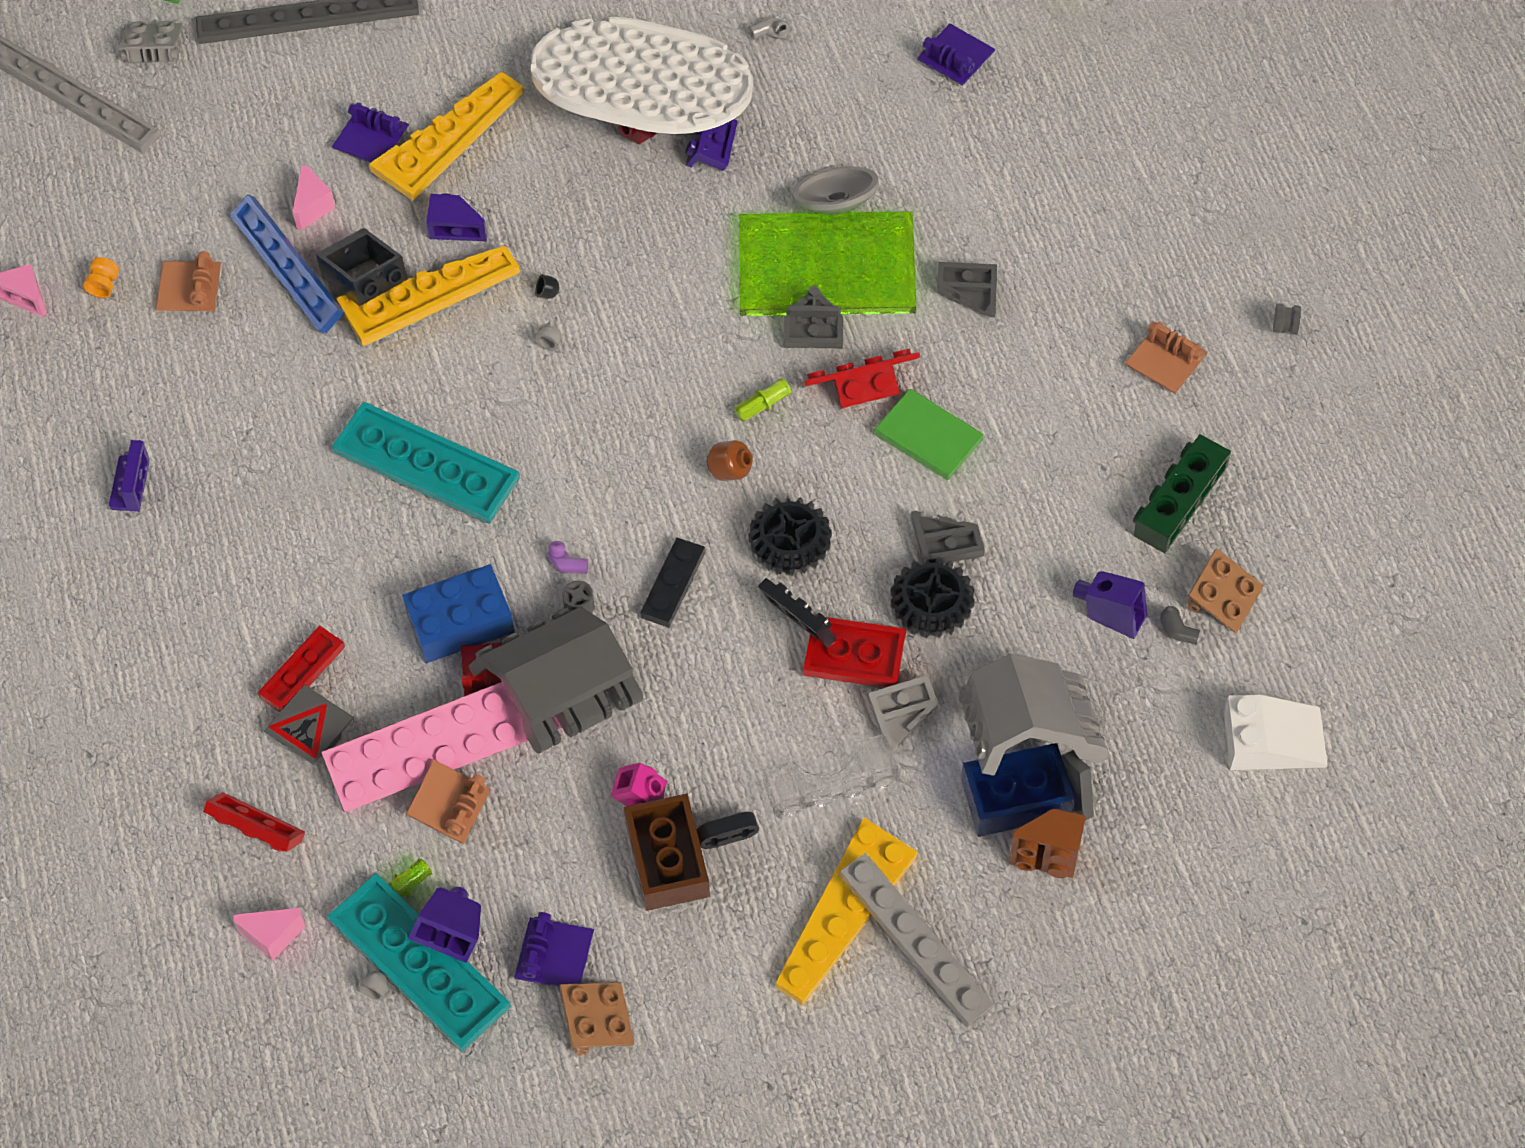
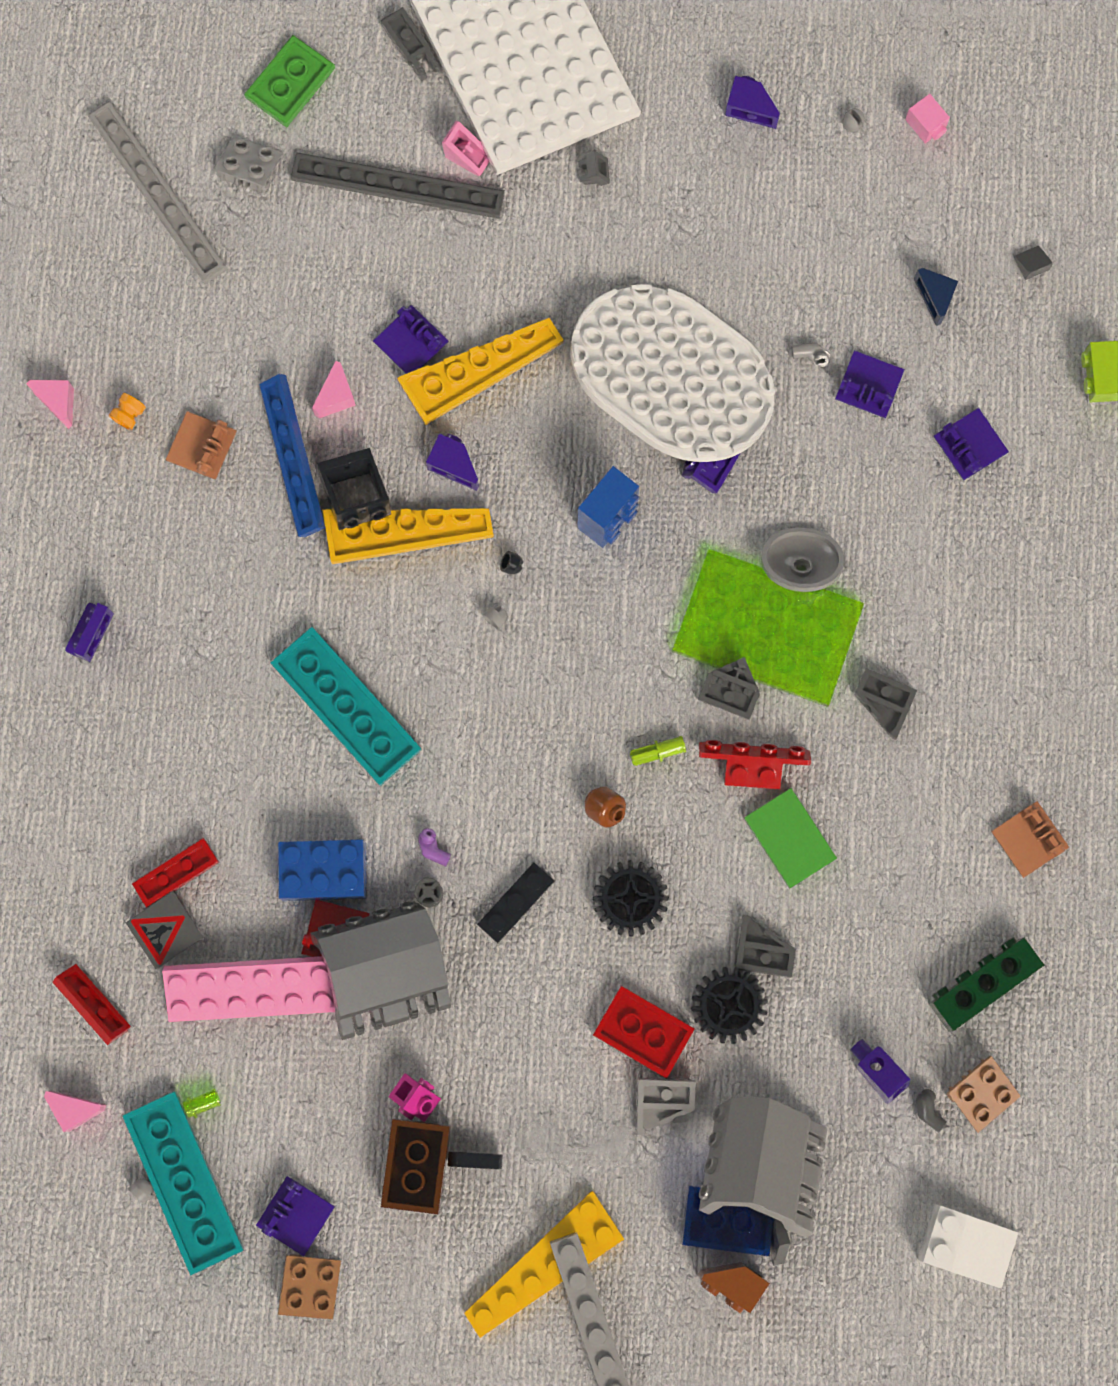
camera: 20 degrees right, 20 degrees up
nougat hinge [406,760,491,844] -> none
dark purple torso [408,887,481,963] -> none
black plate [758,578,837,648] -> none
none -> blue brick [577,466,640,548]
none -> dark purple hinge [835,350,905,419]

